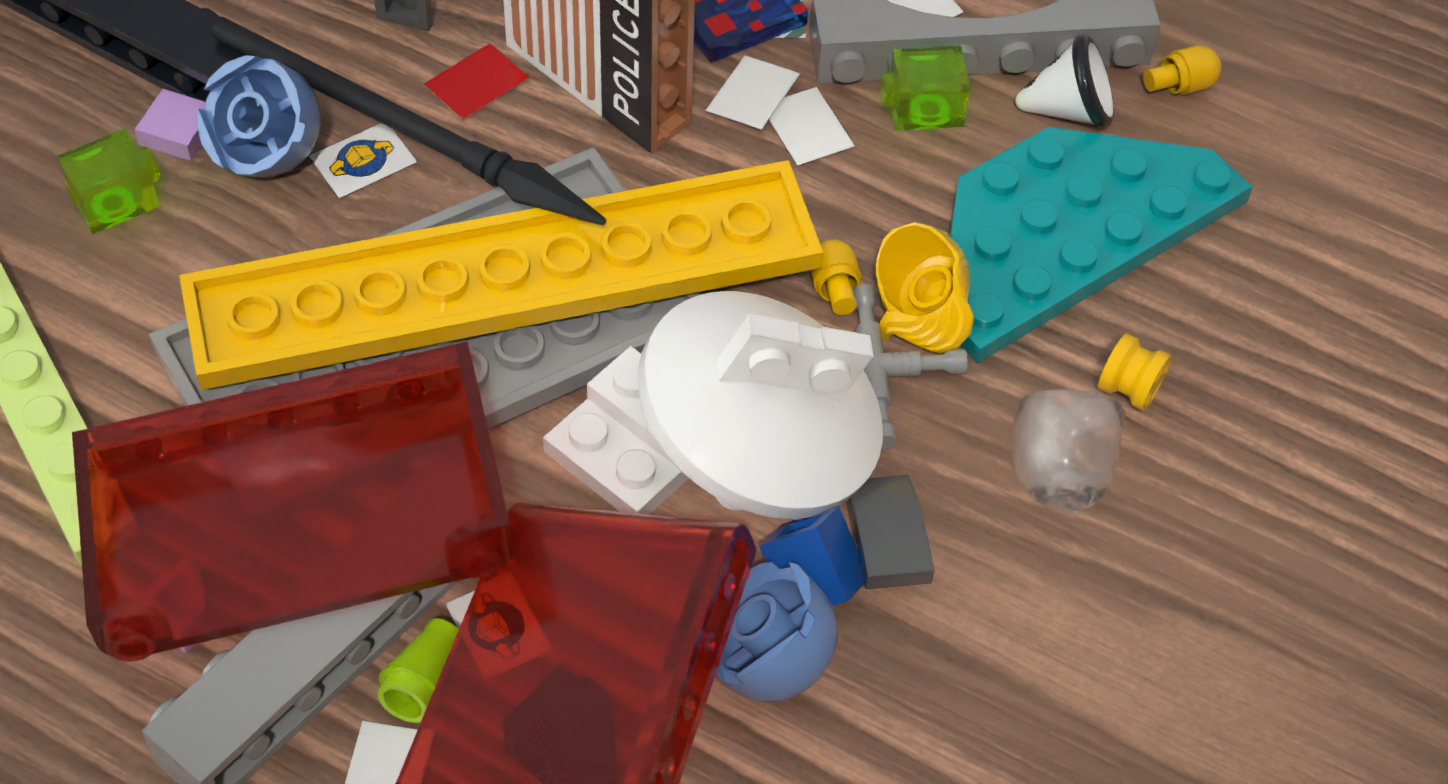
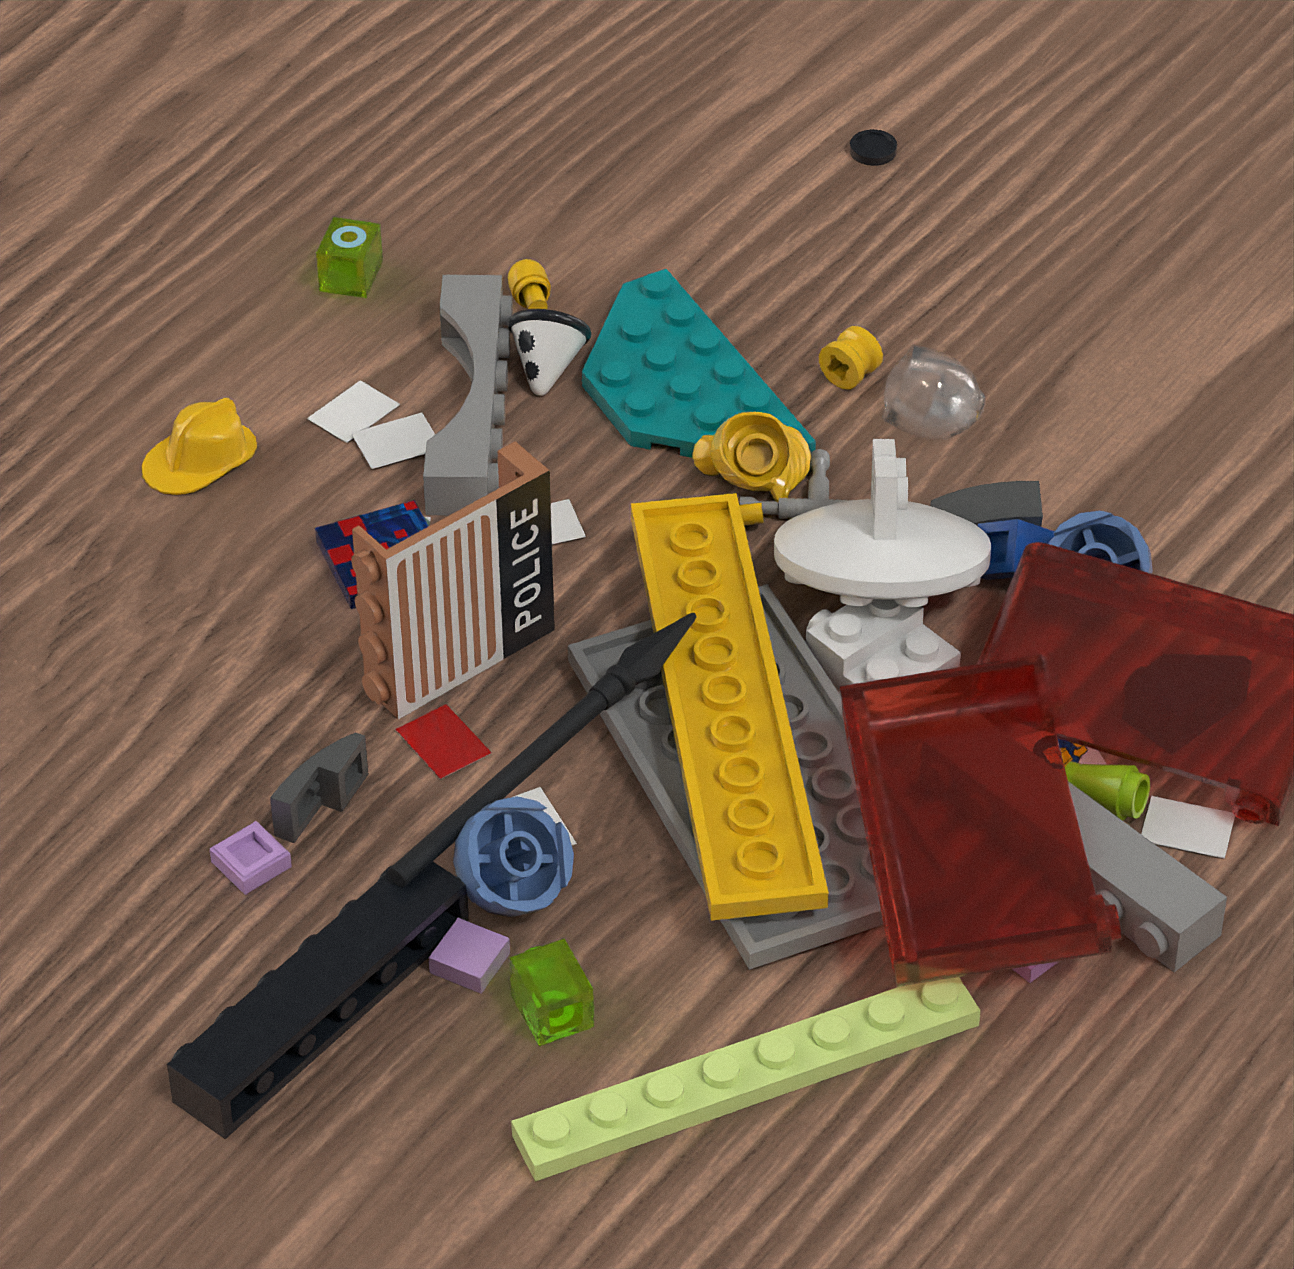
camera: 80 degrees left, 10 degrees down
clear neon green brick [880,45,971,131] -> none

